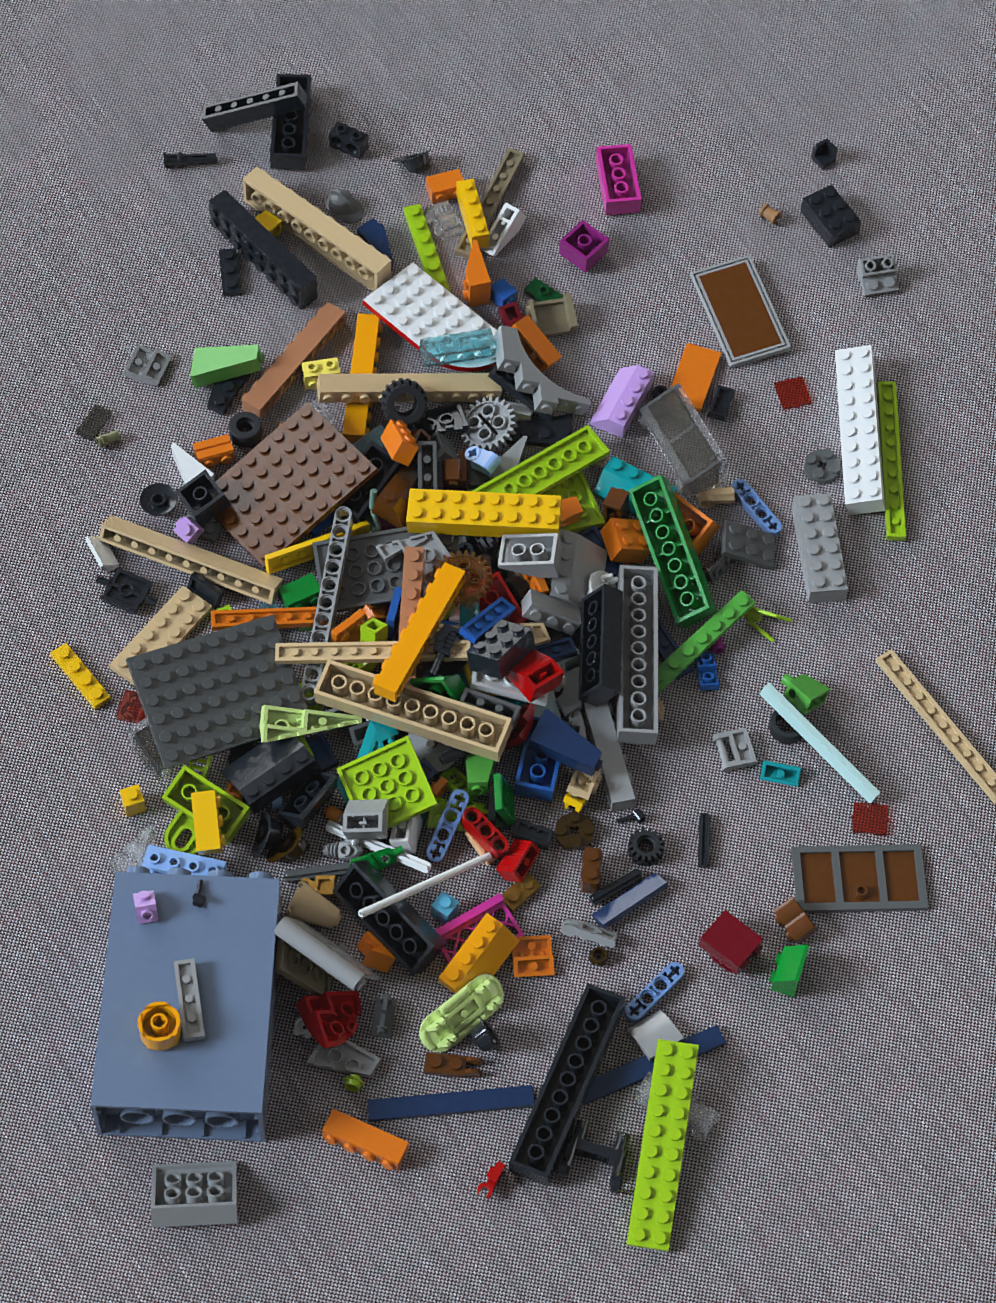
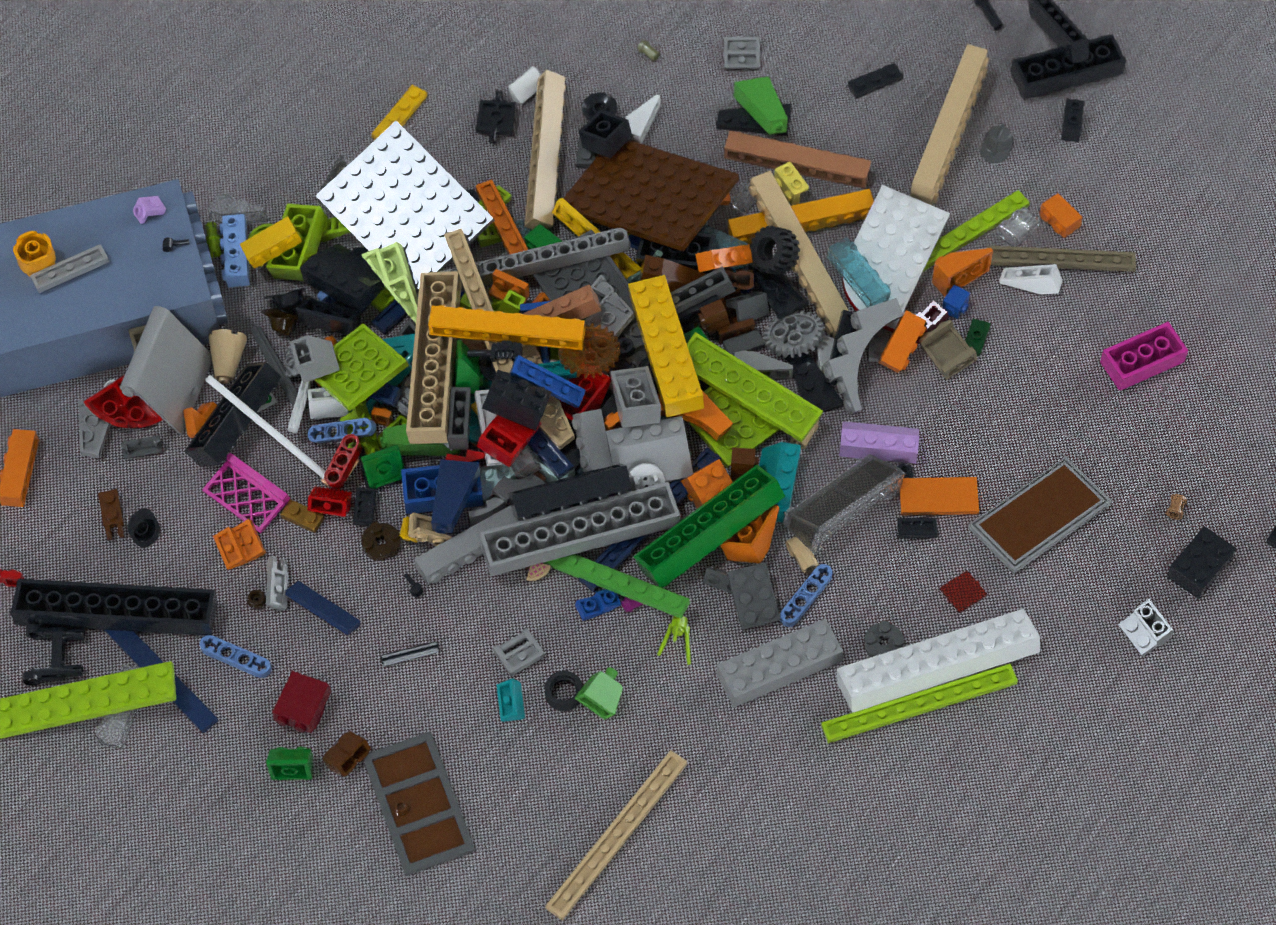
camera: 75 degrees right, 0 degrees up
clear smoke tile [76,404,112,442] -> none
tan plate [109,586,213,686] -> none
yellow brick [119,784,146,817] -> none
lavender brick [173,516,205,544] -> none
black tile [187,571,225,608] -> none
orange brick [192,434,235,469] -> none
black brick [209,190,318,310] -> none
black tyre [229,412,263,448] -> none
yellow brick [256,210,282,238] -> none
pearl gold plate [301,875,337,897] -> none
lime plate [344,1074,364,1092] -> none
green piece [348,846,405,872] -> none
dark blue slope [357,218,393,272] -> none
dark blue tile [367,1085,534,1122] -> none
black piece [392,149,431,174] -> none
yellowish green piece [419,974,504,1052] -> none
medium azure brick [431,891,459,925] -> none
light orange slope [438,913,520,994] -> none
yellow brick [456,178,489,248] -> none
light blue piece [465,446,502,476] -> none
magenta brick [559,220,610,273] -> none
reddish brown brick [580,847,602,894] -> none
black axle [589,869,643,906] -> none
light grey slope [626,1009,684,1061] -> none
black tyre [628,828,664,867] -> none
light aqua tile [760,683,880,804] -> none
clear red piece [851,802,889,836] -> none

